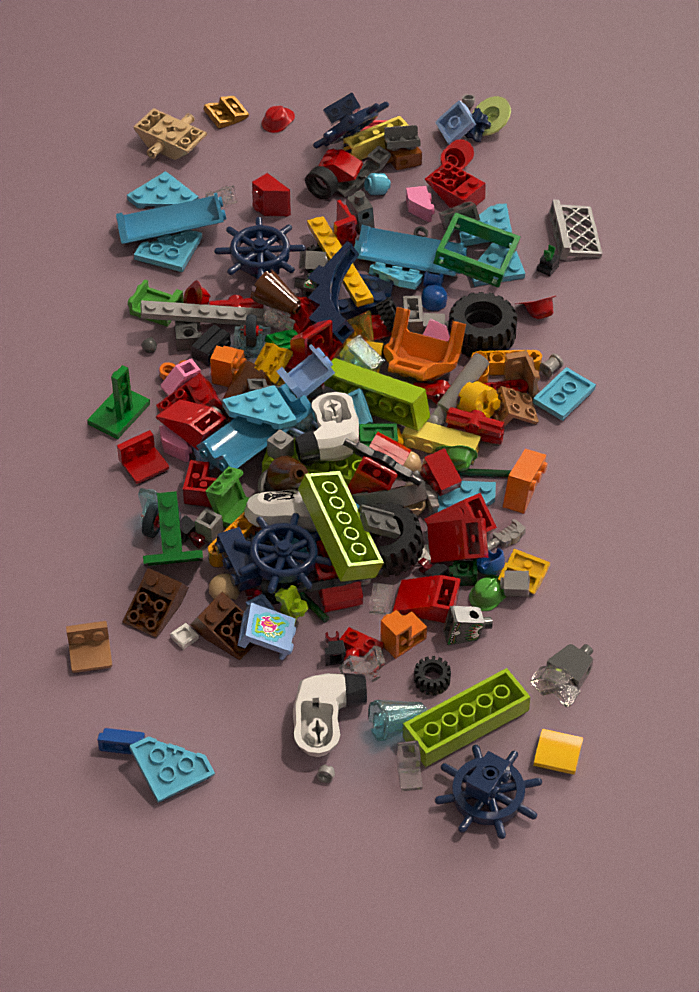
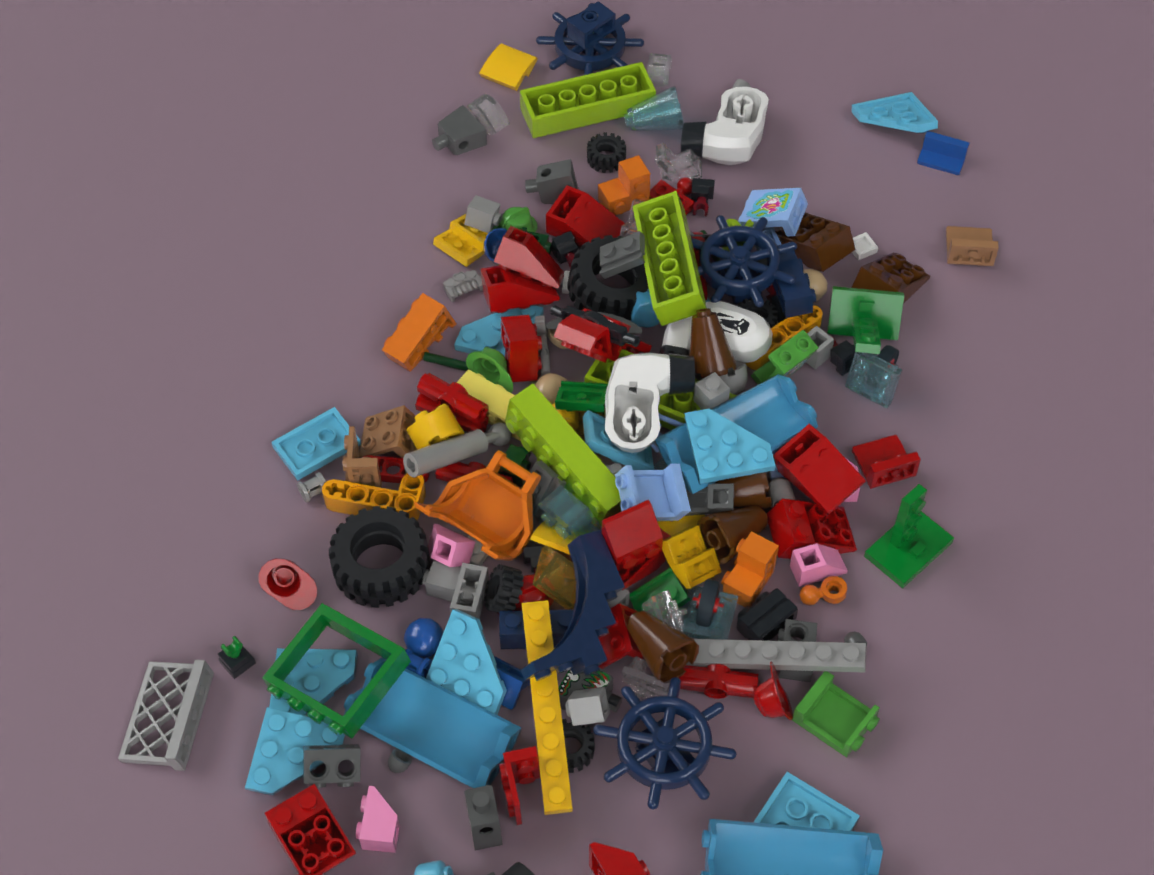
camera: 165 degrees left, 5 degrees up
red brick [183,460,217,507] -> none

